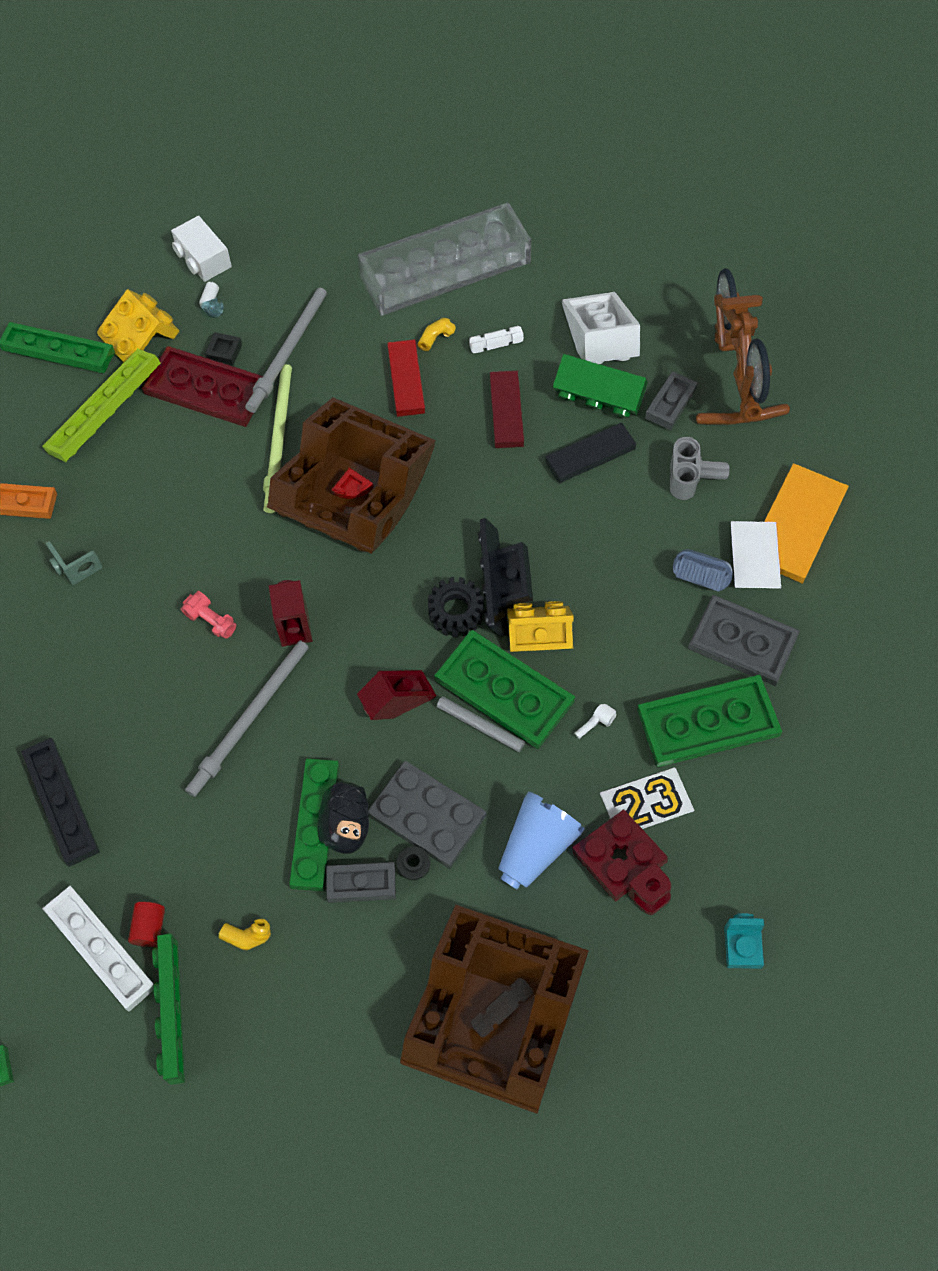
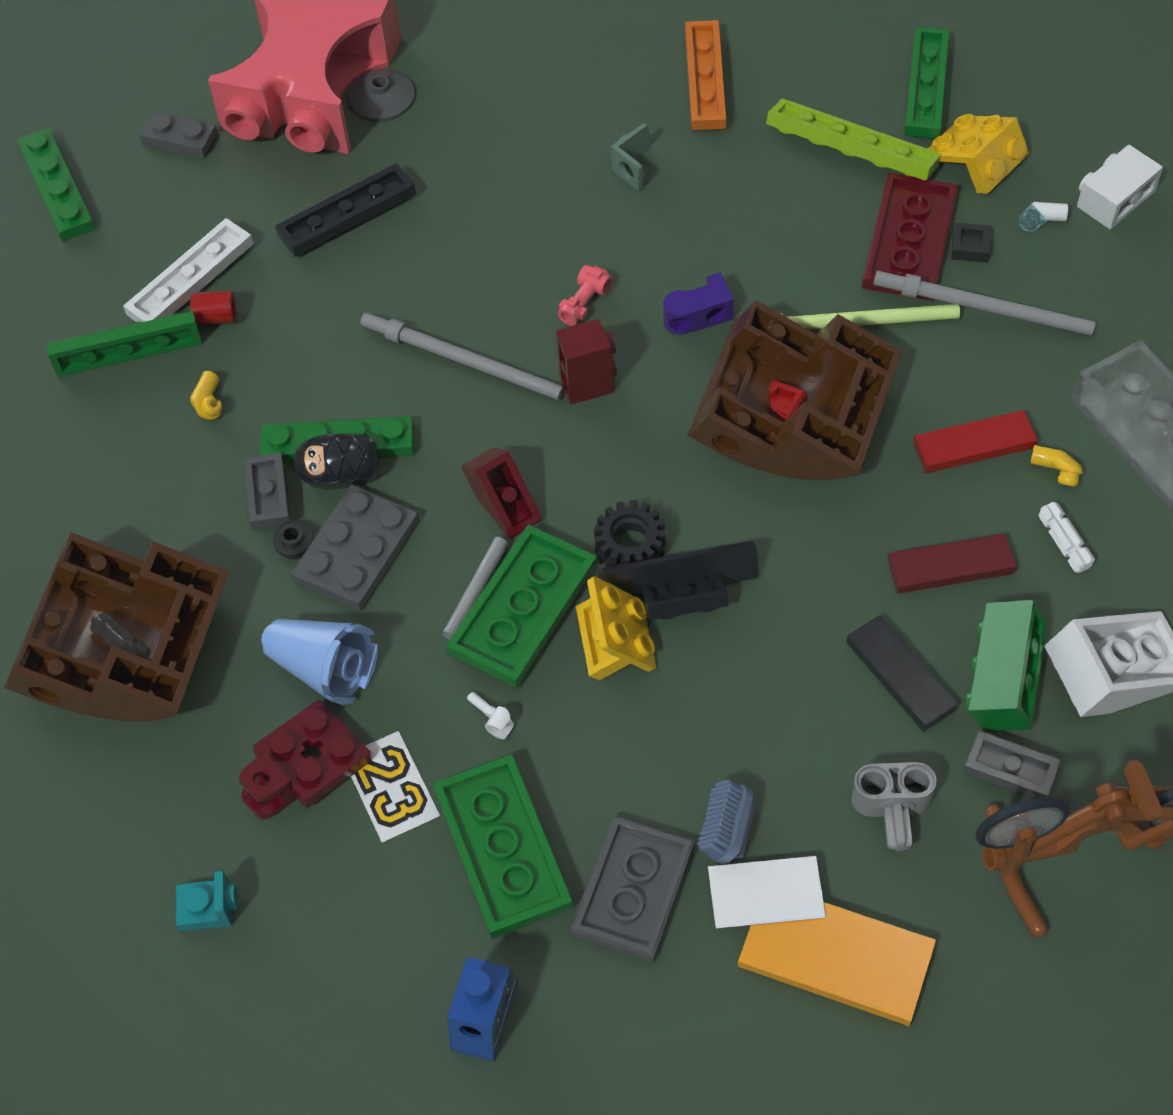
camera: 85 degrees right, 5 degrees down
none -> blue torso [448,957,518,1062]
none -> dark purple leg [663,272,734,334]

